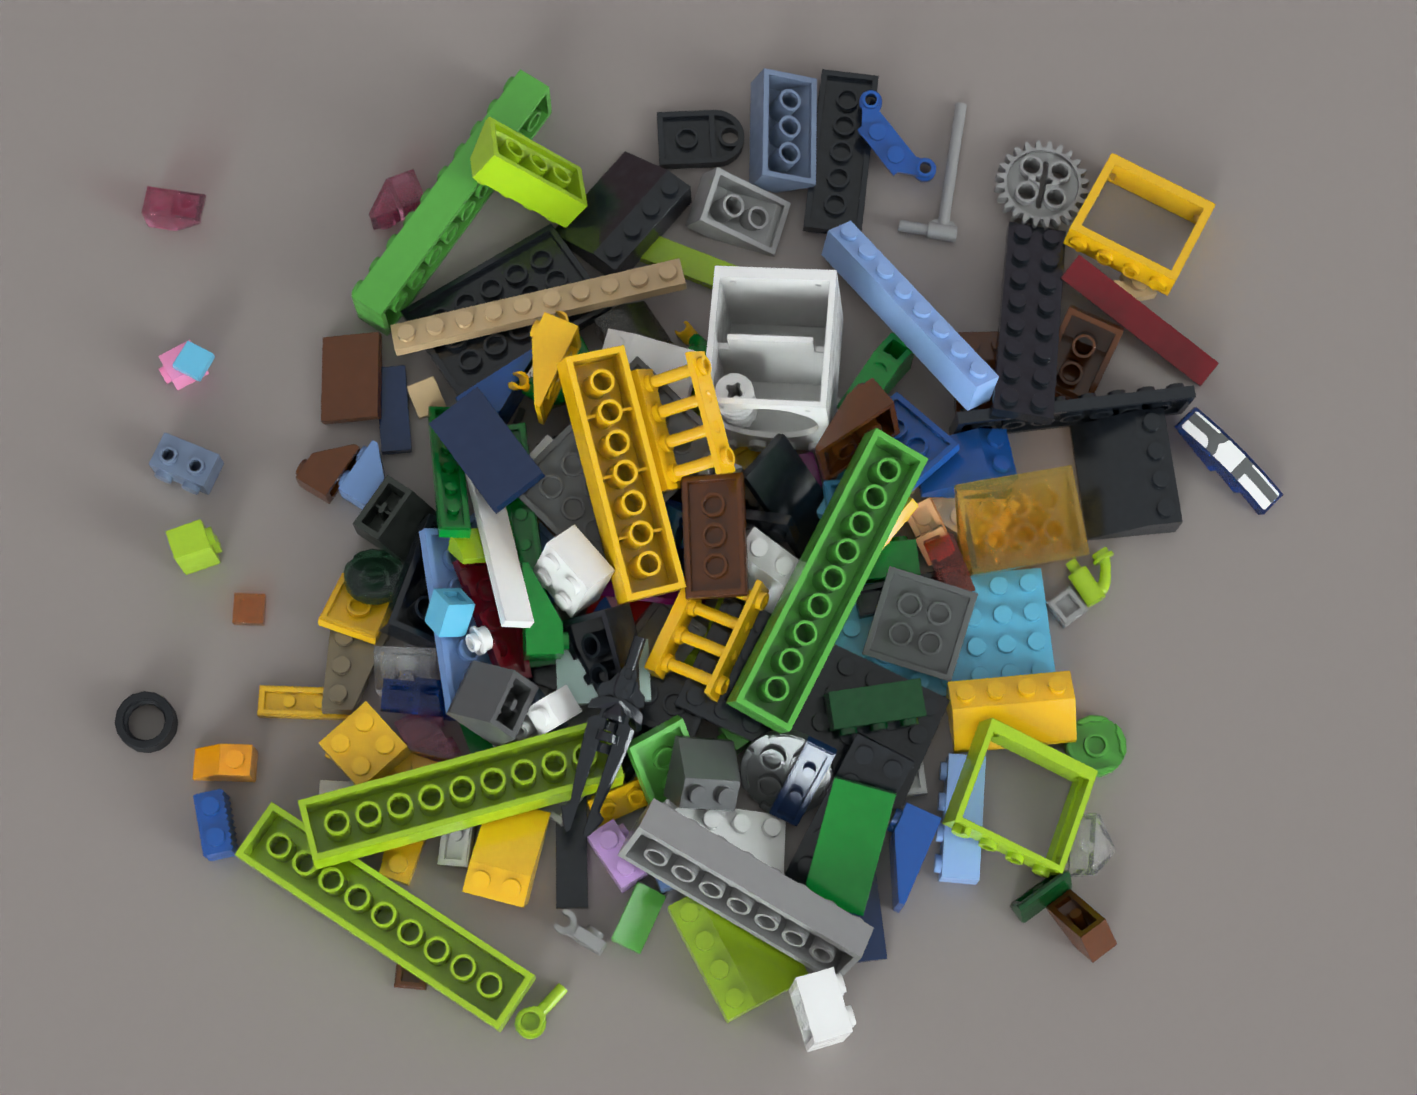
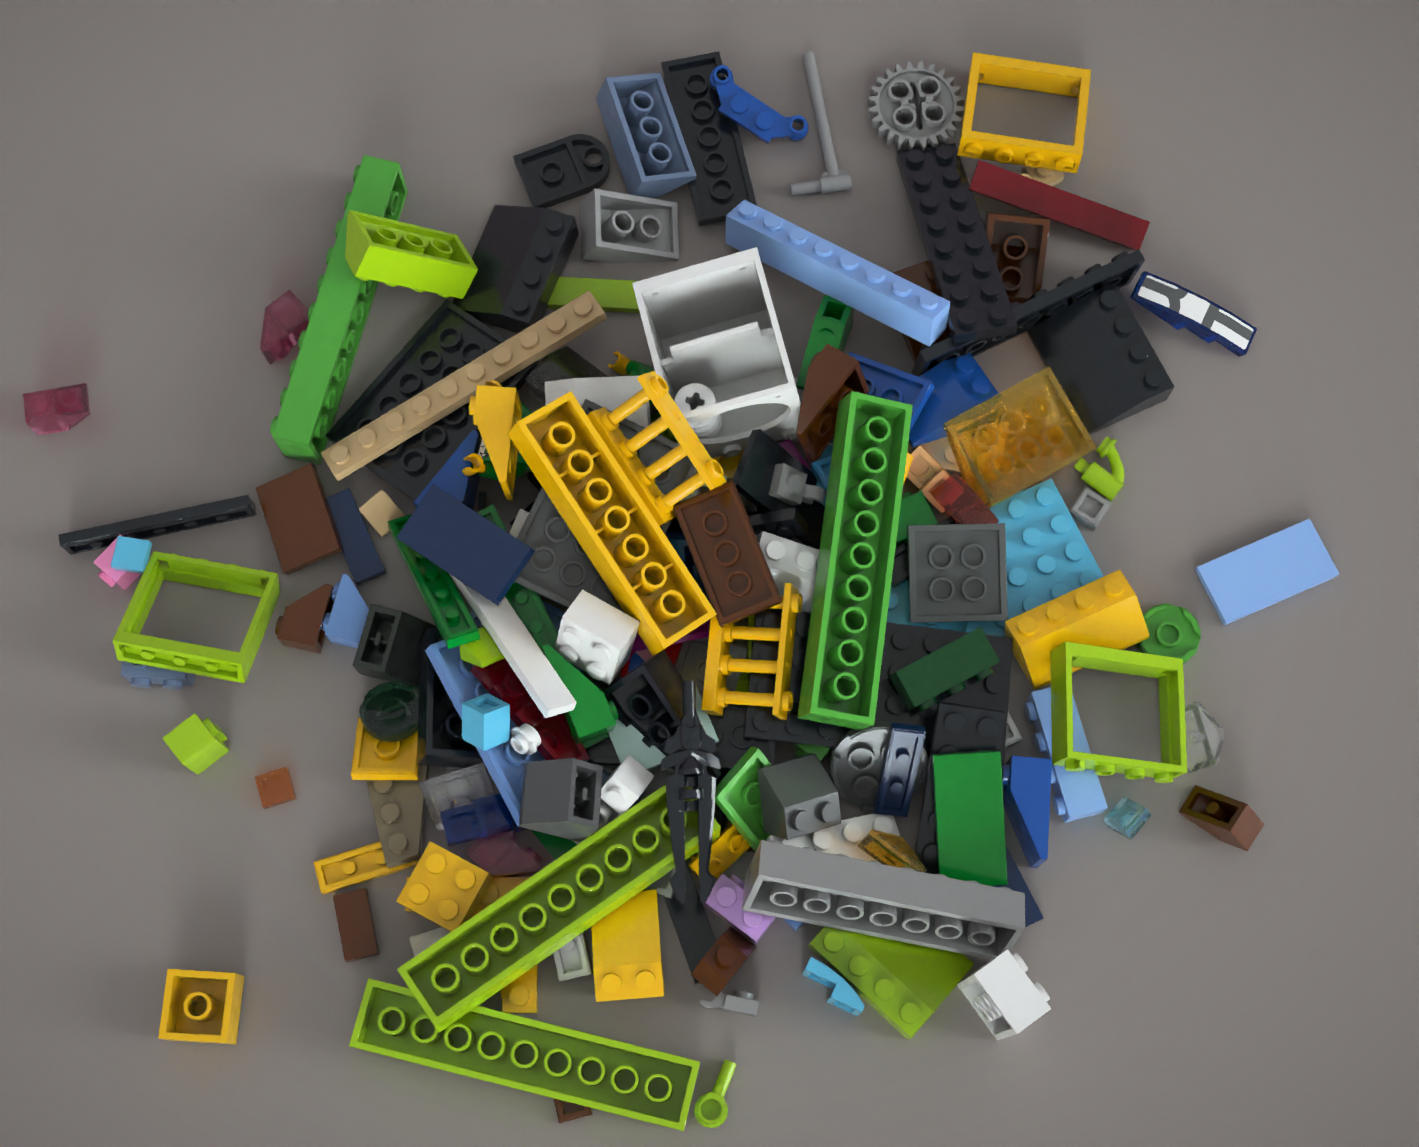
camera: 15 degrees left, 0 degrees up
black tyre [115,691,178,753] -> none
light orange slope [193,744,258,782] -> none
blue brick [193,789,239,861] -> none
bright green slope [611,881,666,954] -> none
dark green slope [1010,870,1072,923] -> none
none -> black tile [58,495,257,555]
none -> lime window [113,551,281,683]
none -> yellow brick [158,969,245,1045]
none -> reddish brown tile [333,888,380,962]
none -> reddish brown slope [691,926,757,996]
none -> light grey plate [769,463,826,506]
none -> medium azure slope [802,957,865,1016]
none -> clear yellow slope [858,829,927,873]
none -> clear light blue plate [1103,796,1152,840]
none -> light blue tile [1195,518,1339,626]

